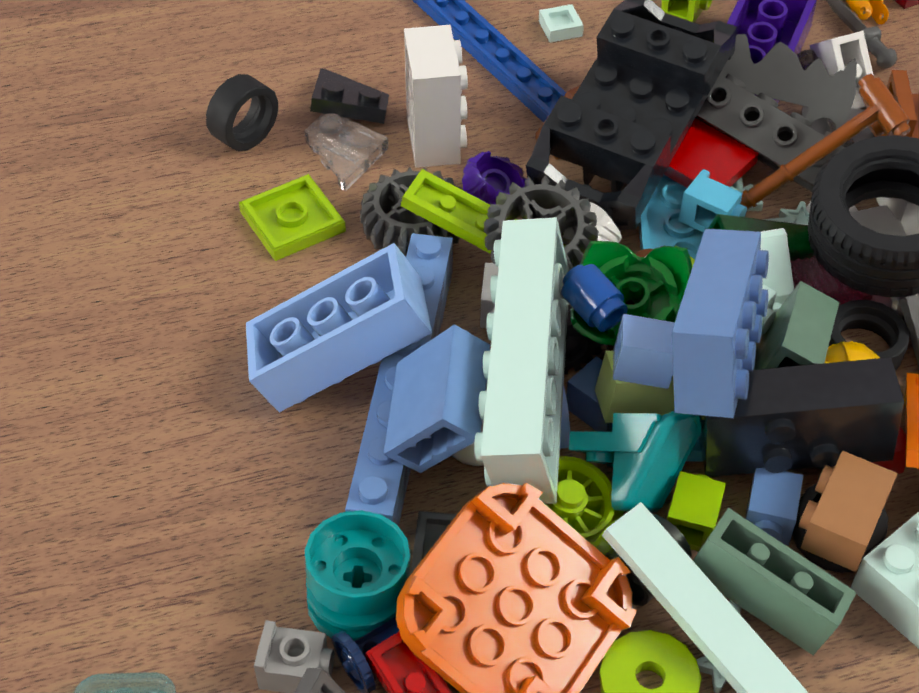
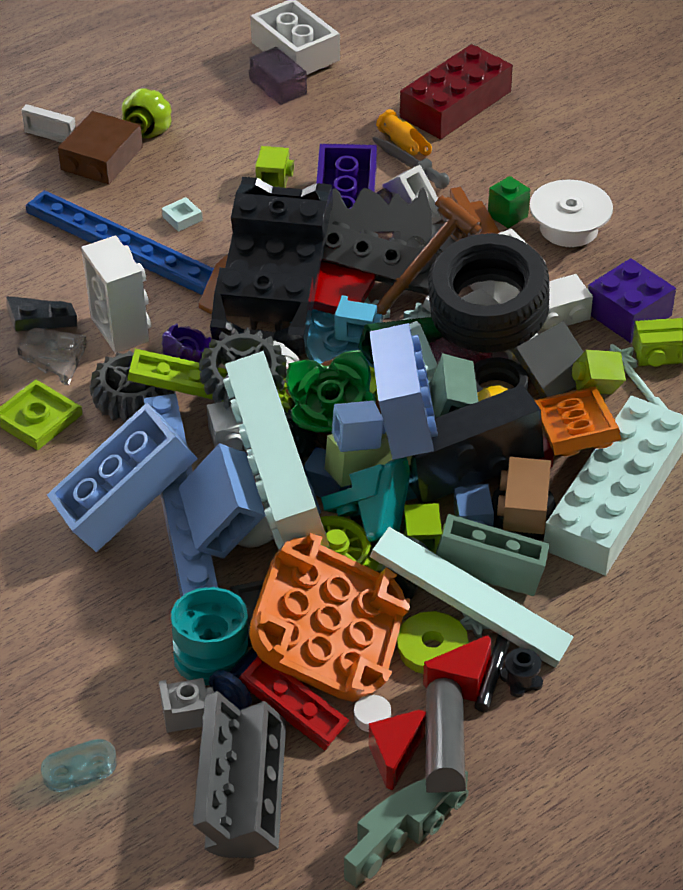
camera: 20 degrees left, 5 degrees down
blue brick [561,264,628,332] -> none

